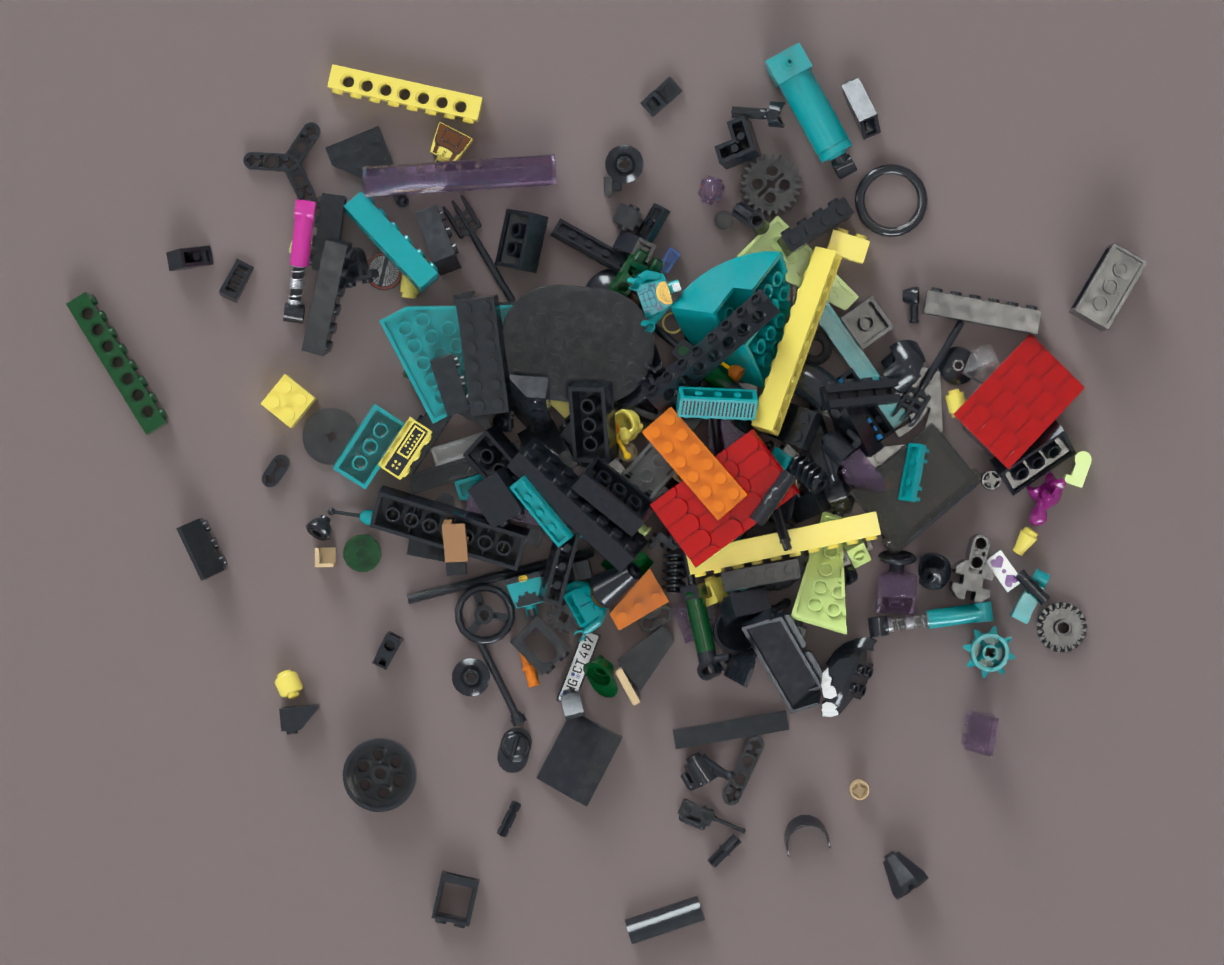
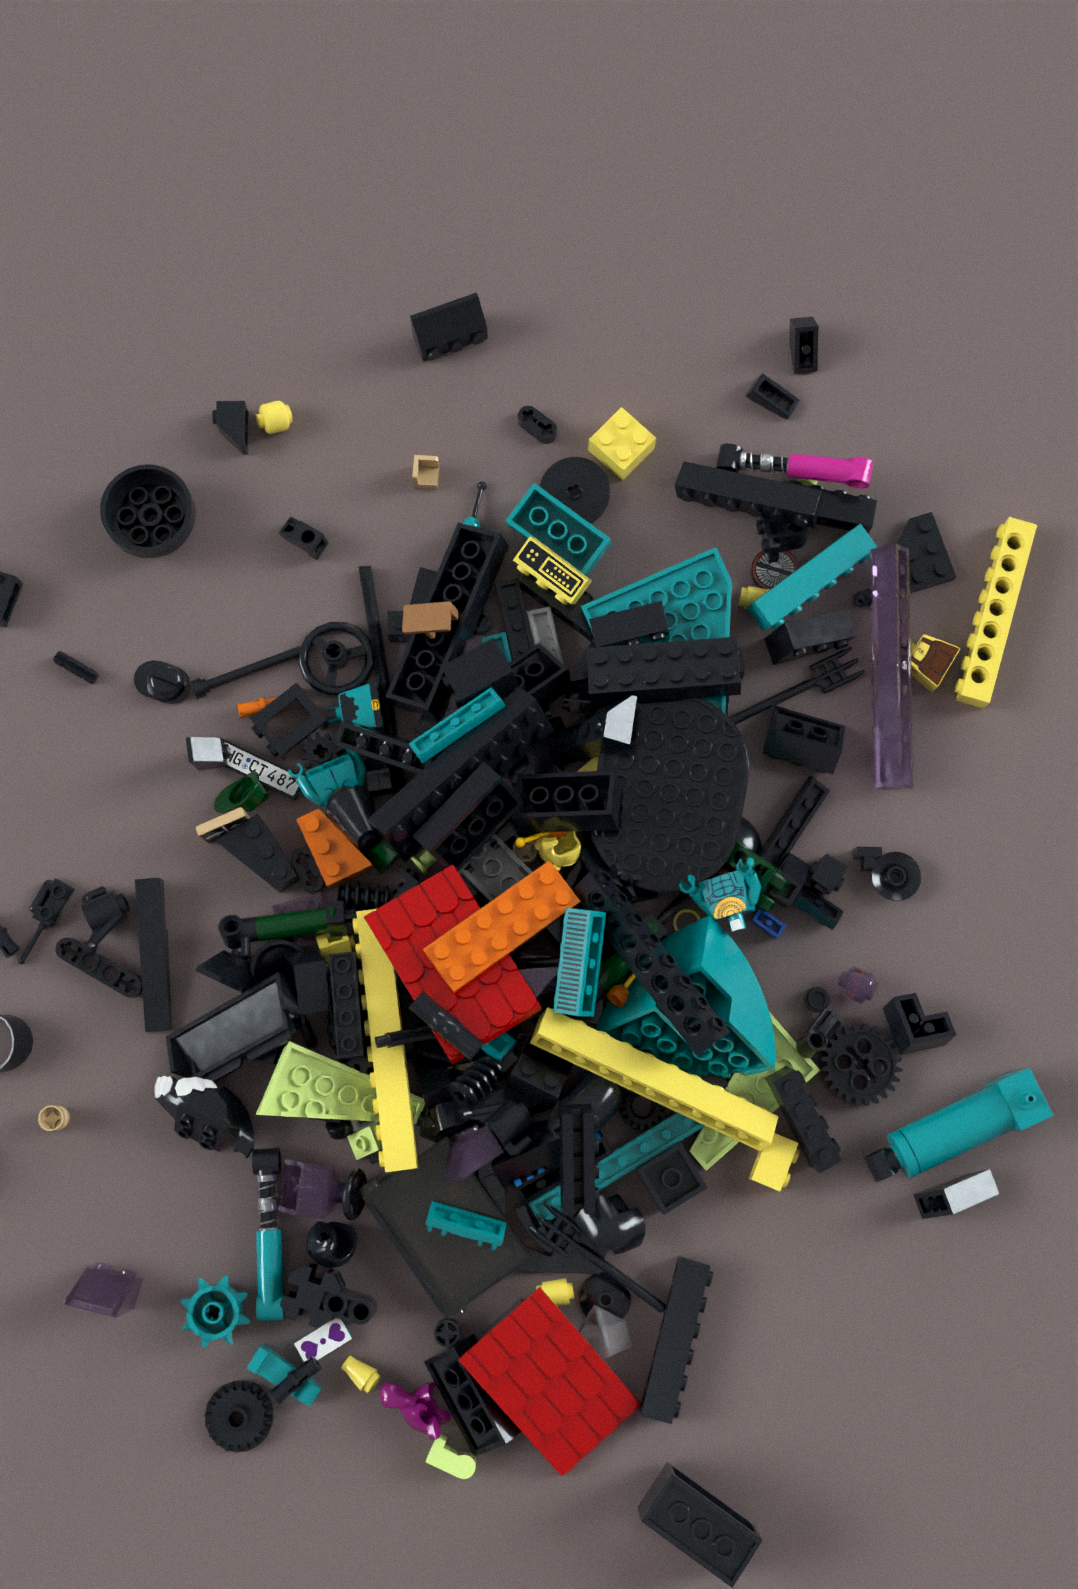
camera: 90 degrees right, 10 degrees down
dark green brick [66,292,169,435] -> none
black piece [243,122,321,202] -> none
black brick [306,515,332,541] -> none
dark green tile [343,534,382,572] -> none
black dish [452,658,490,697] -> none
black slope [537,716,623,807] -> none
black slope [640,77,683,117] -> none
black piece [731,101,786,128] -> none
black wedge [855,164,928,237] -> none
black bar [902,287,920,323] -> none

